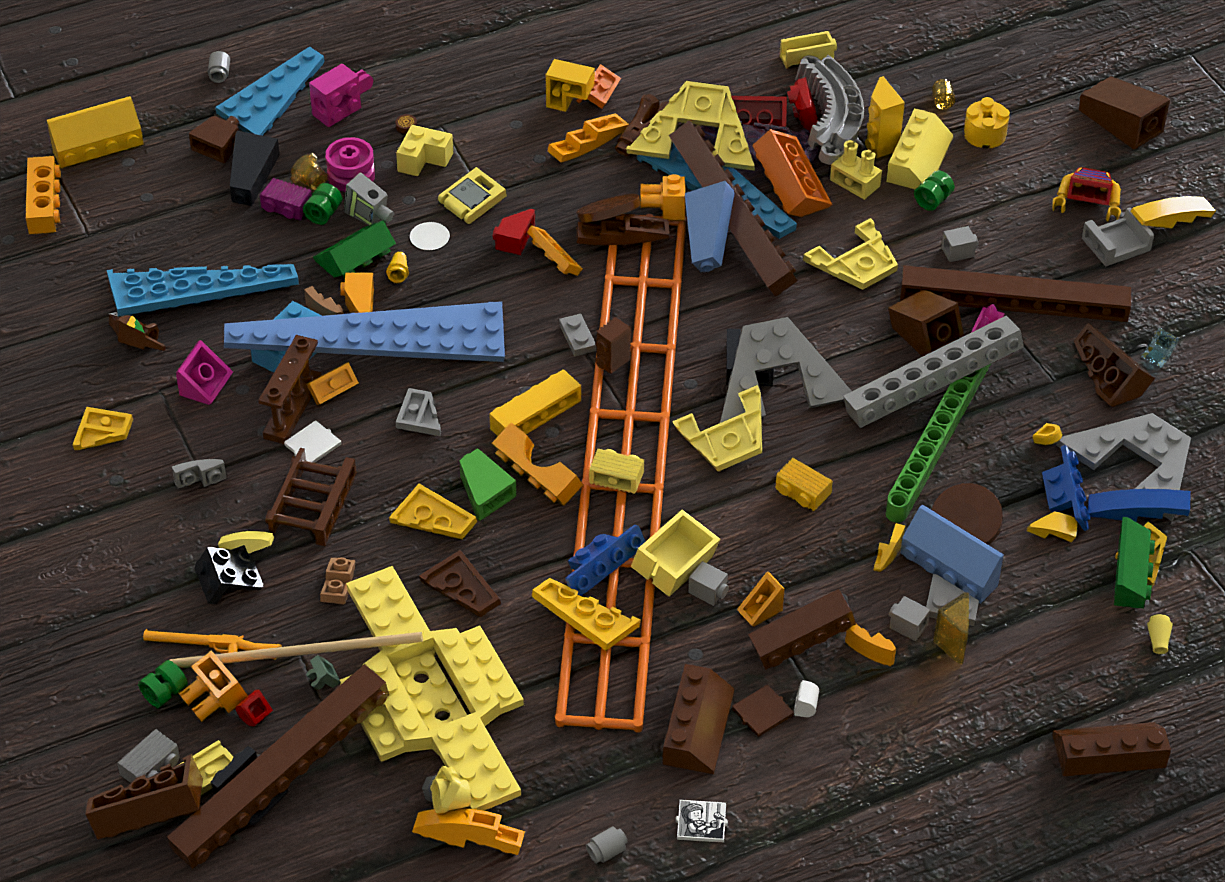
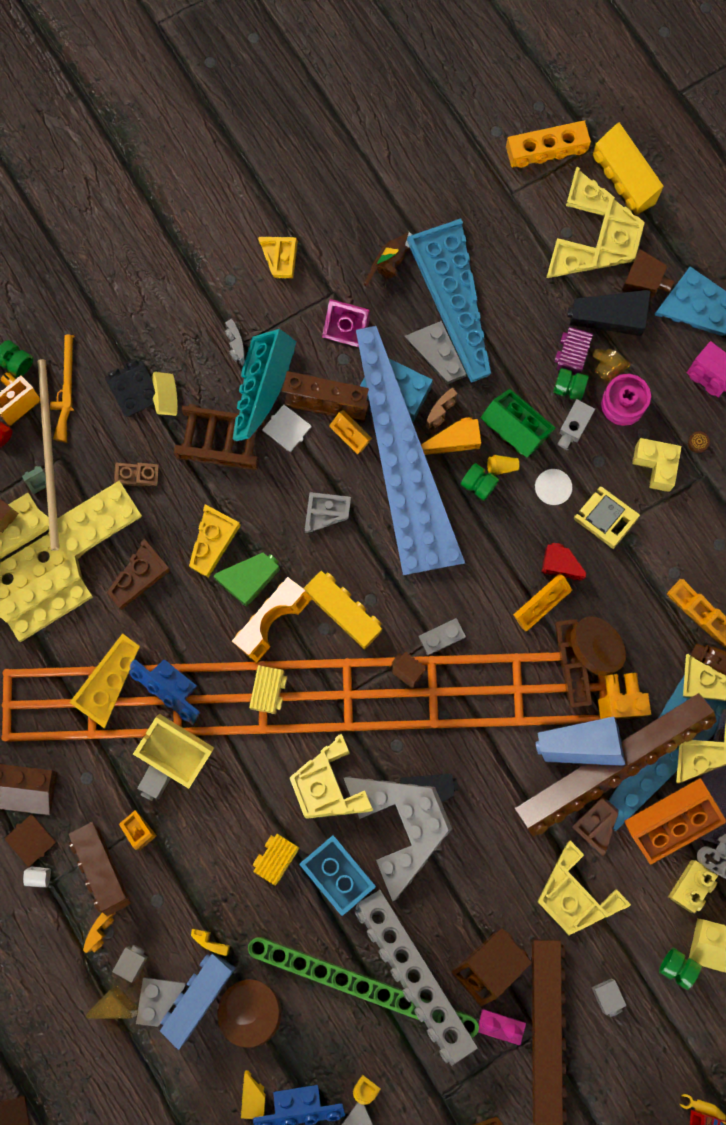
camera: 85 degrees right, 30 degrees up
none -> teal wedge [233,329,297,441]
none -> dark azure brick [299,835,376,916]
none -> light grey wing [404,321,466,384]
none -> green wheel [460,463,499,501]
none -> light yellow wing [546,167,645,278]
none -> reddish brown wing [572,796,619,856]

